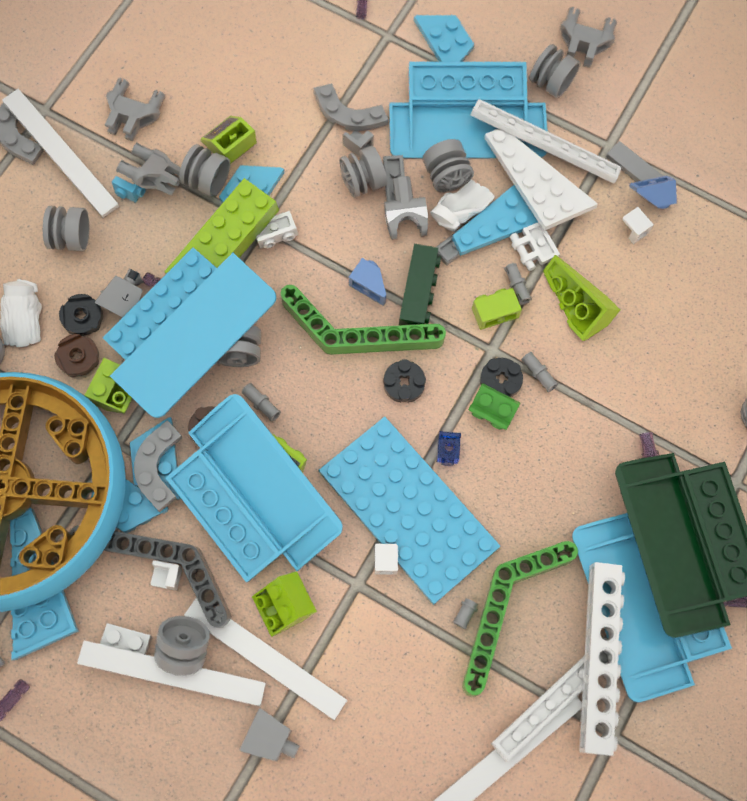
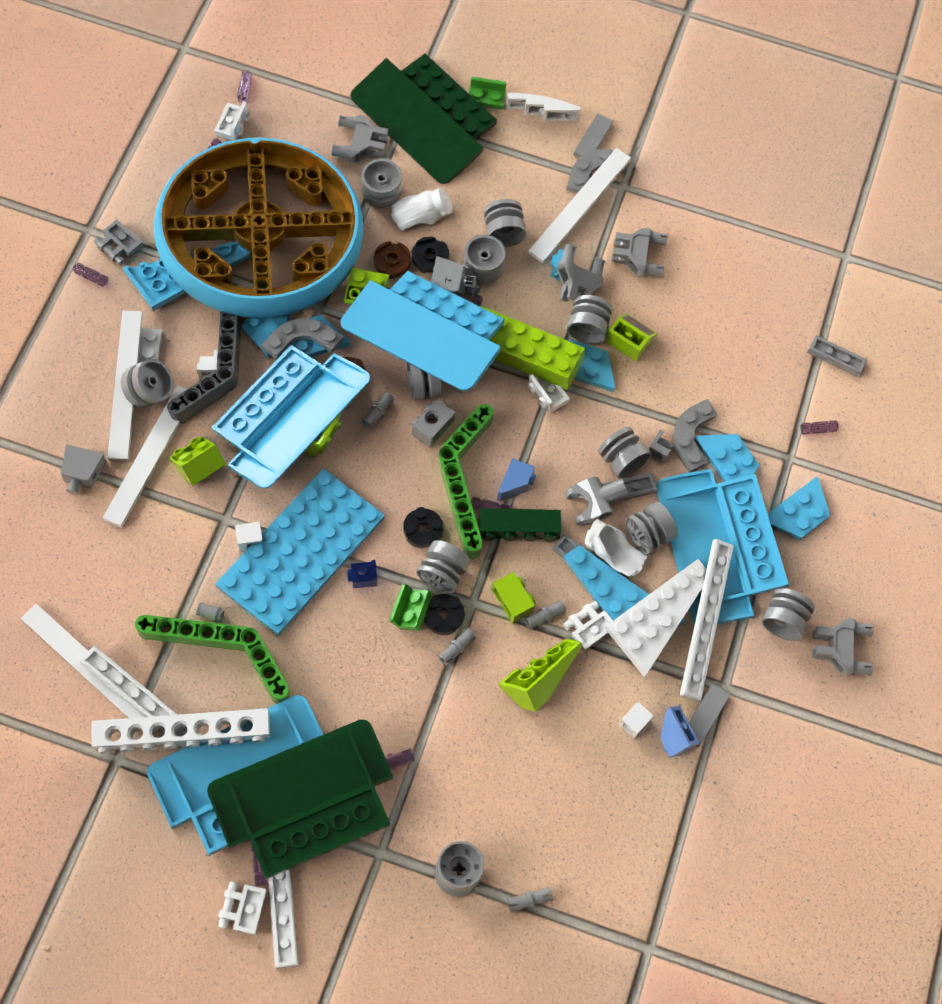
camera: 75 degrees right, 5 degrees down
none -> light grey brick [412,399,456,447]
none -> light grey wheel [416,540,470,593]
none -> light grey wheel [463,235,506,284]
none -> axle [471,497,510,510]
none -> medium azure wing [694,434,759,482]

